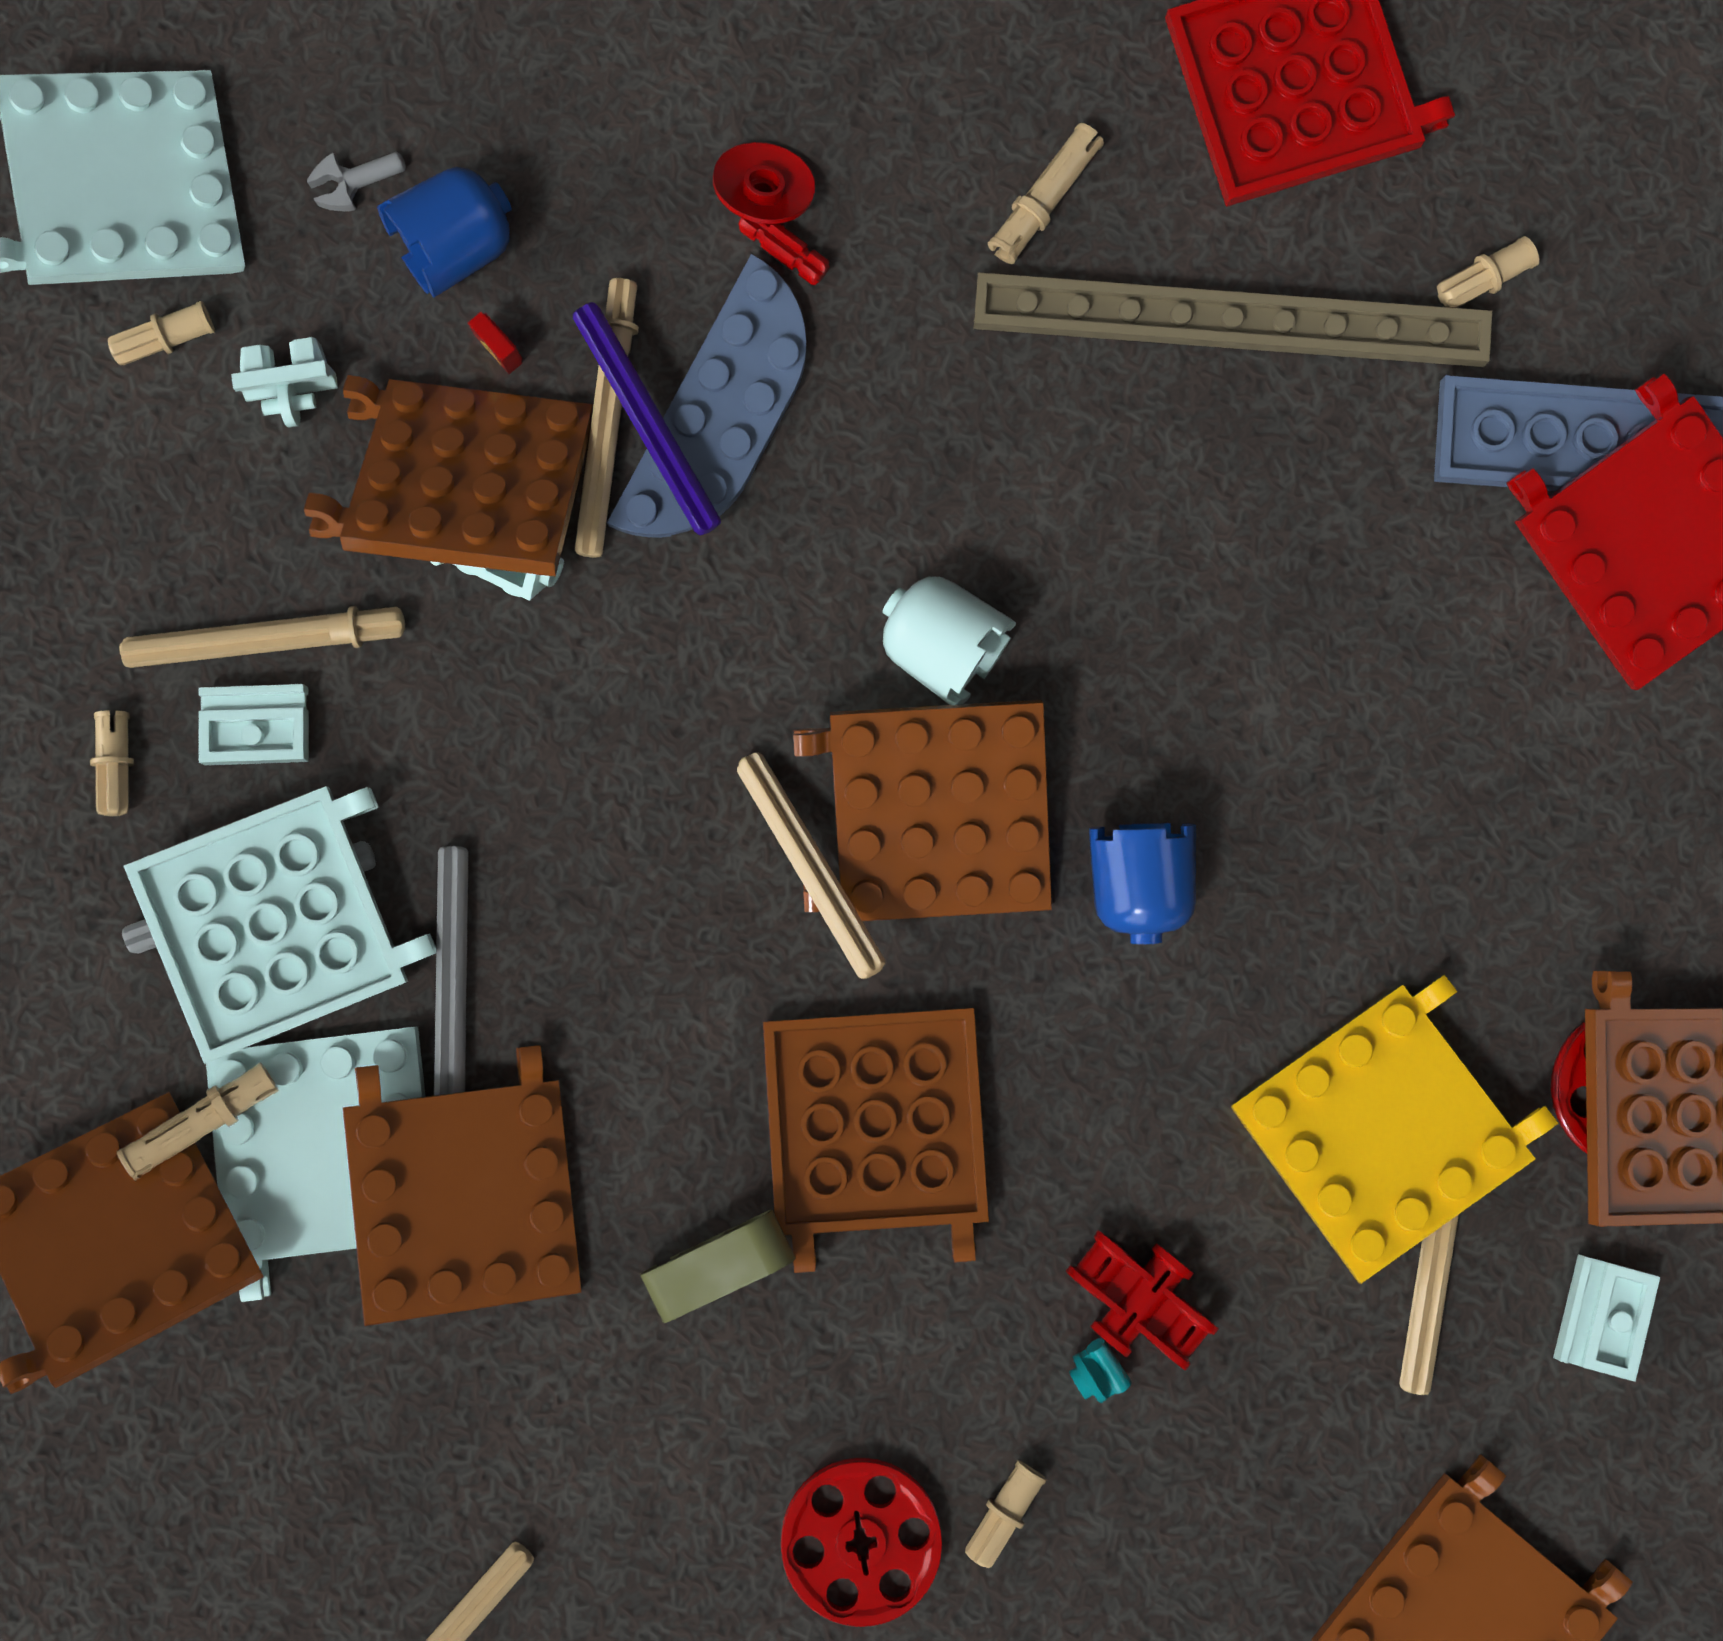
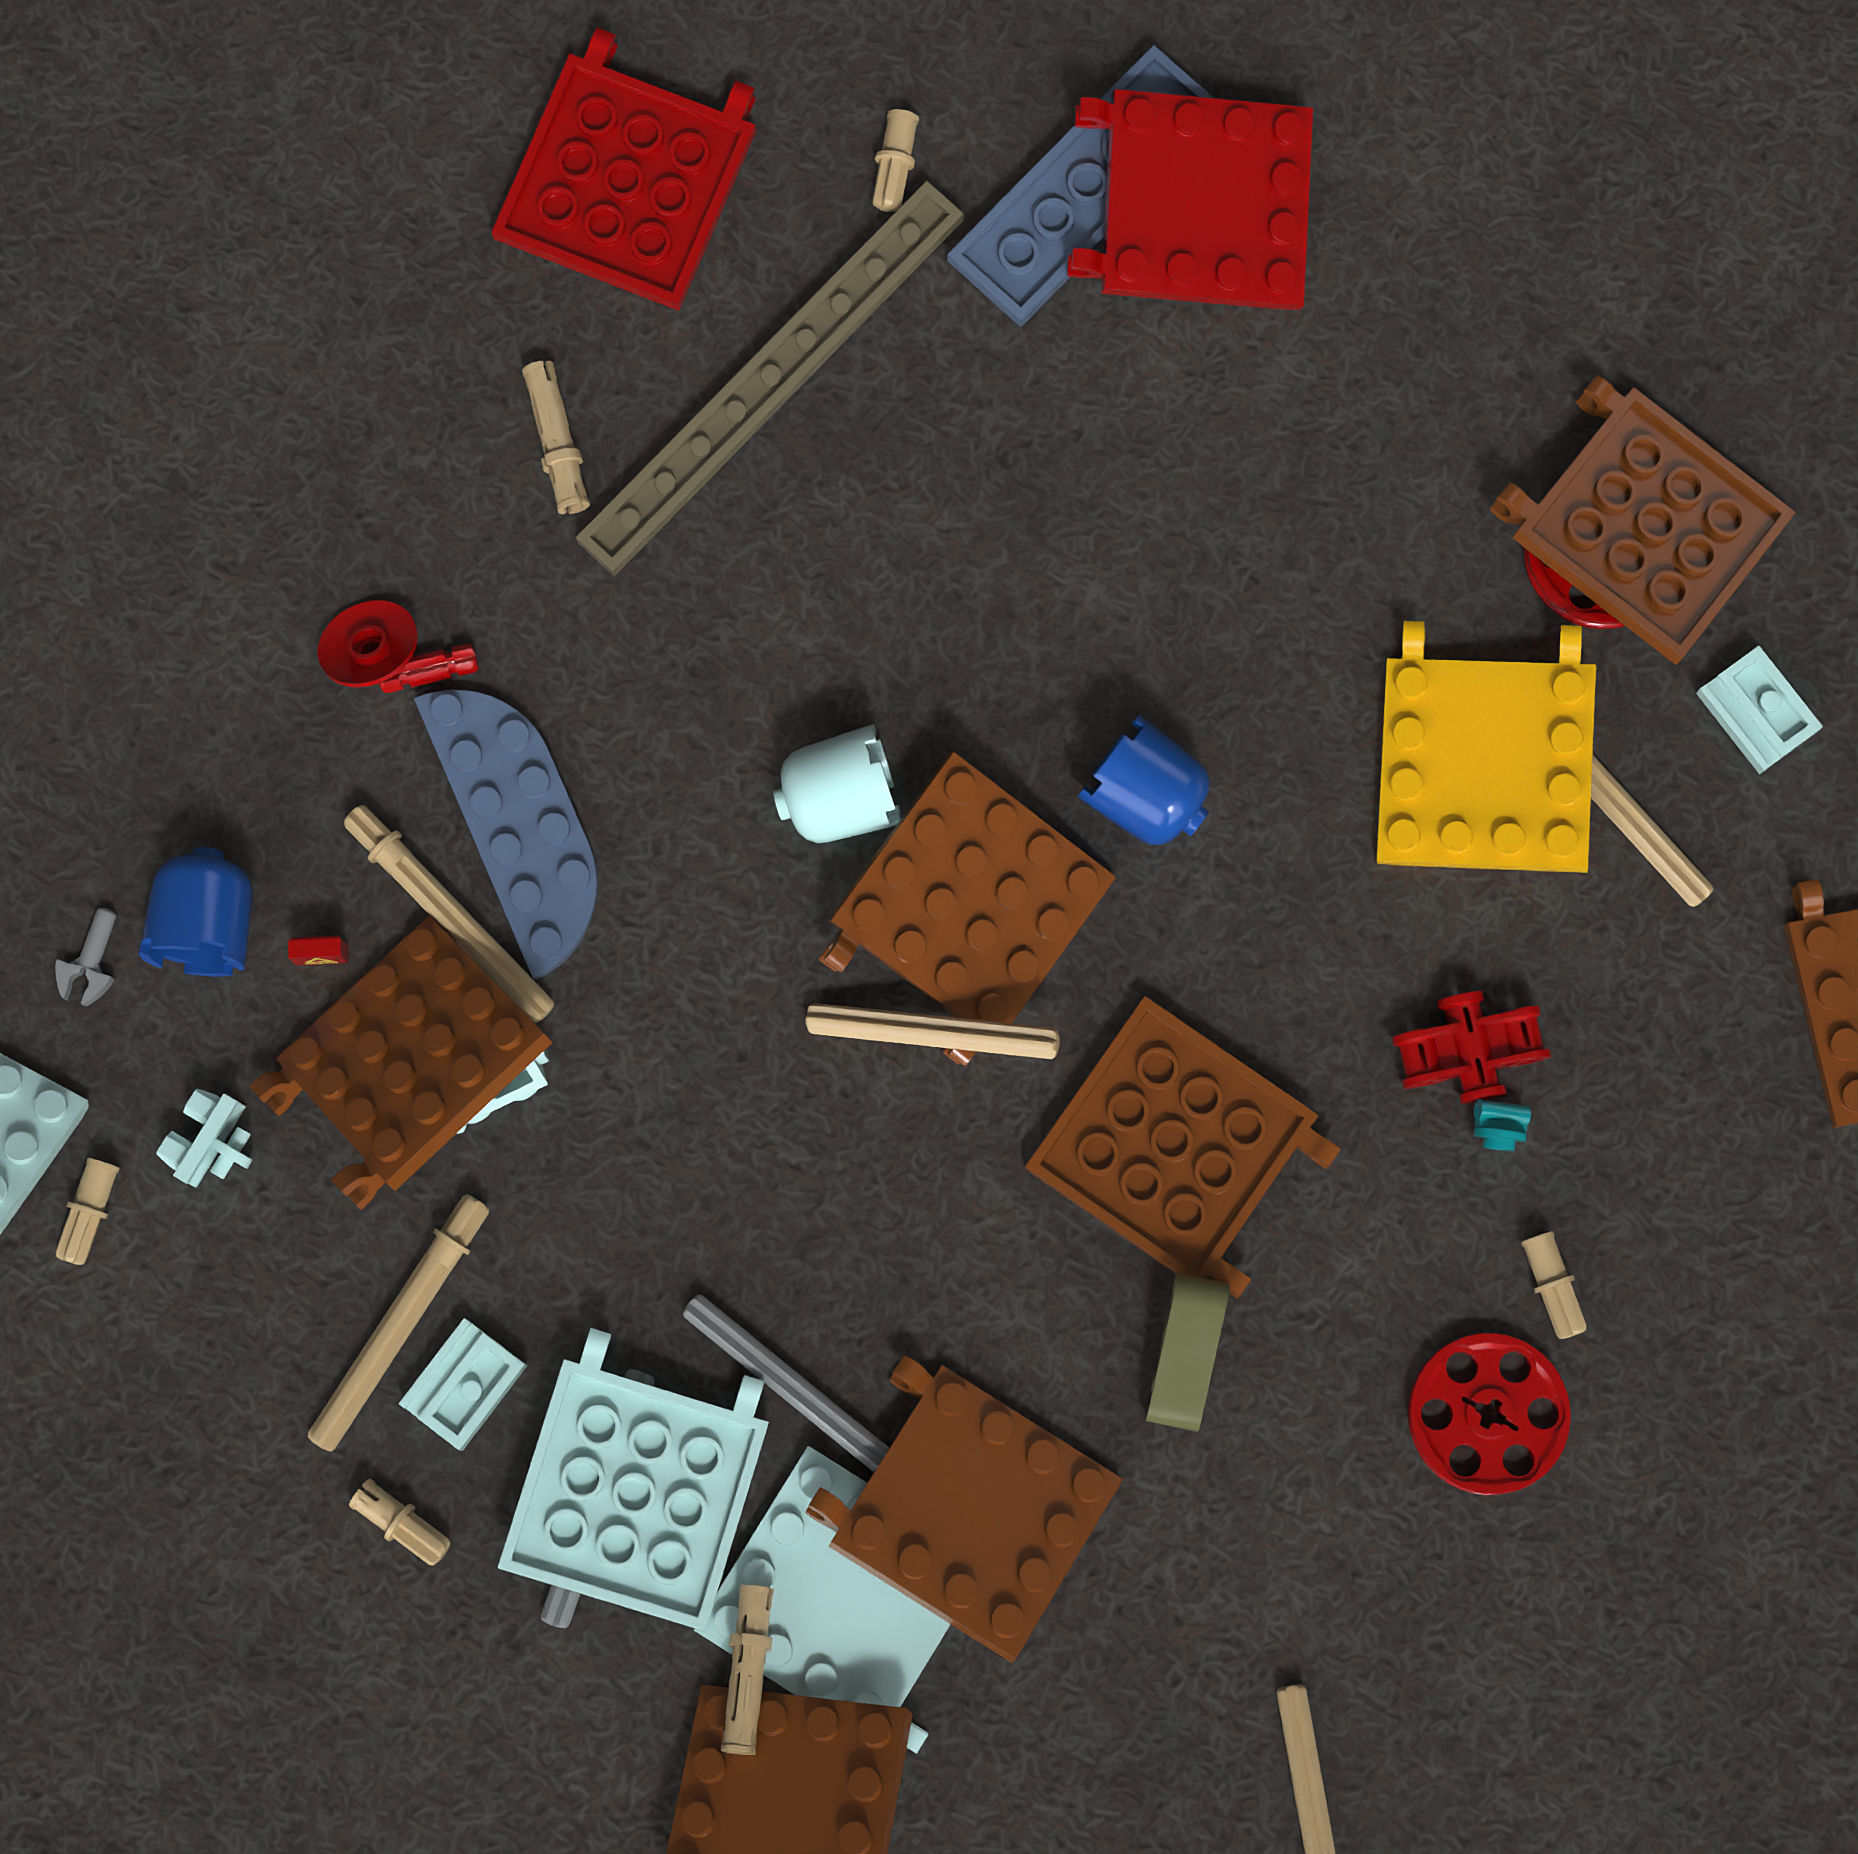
camera: 50 degrees left, 5 degrees down
dark purple axle [573,302,721,536] -> none

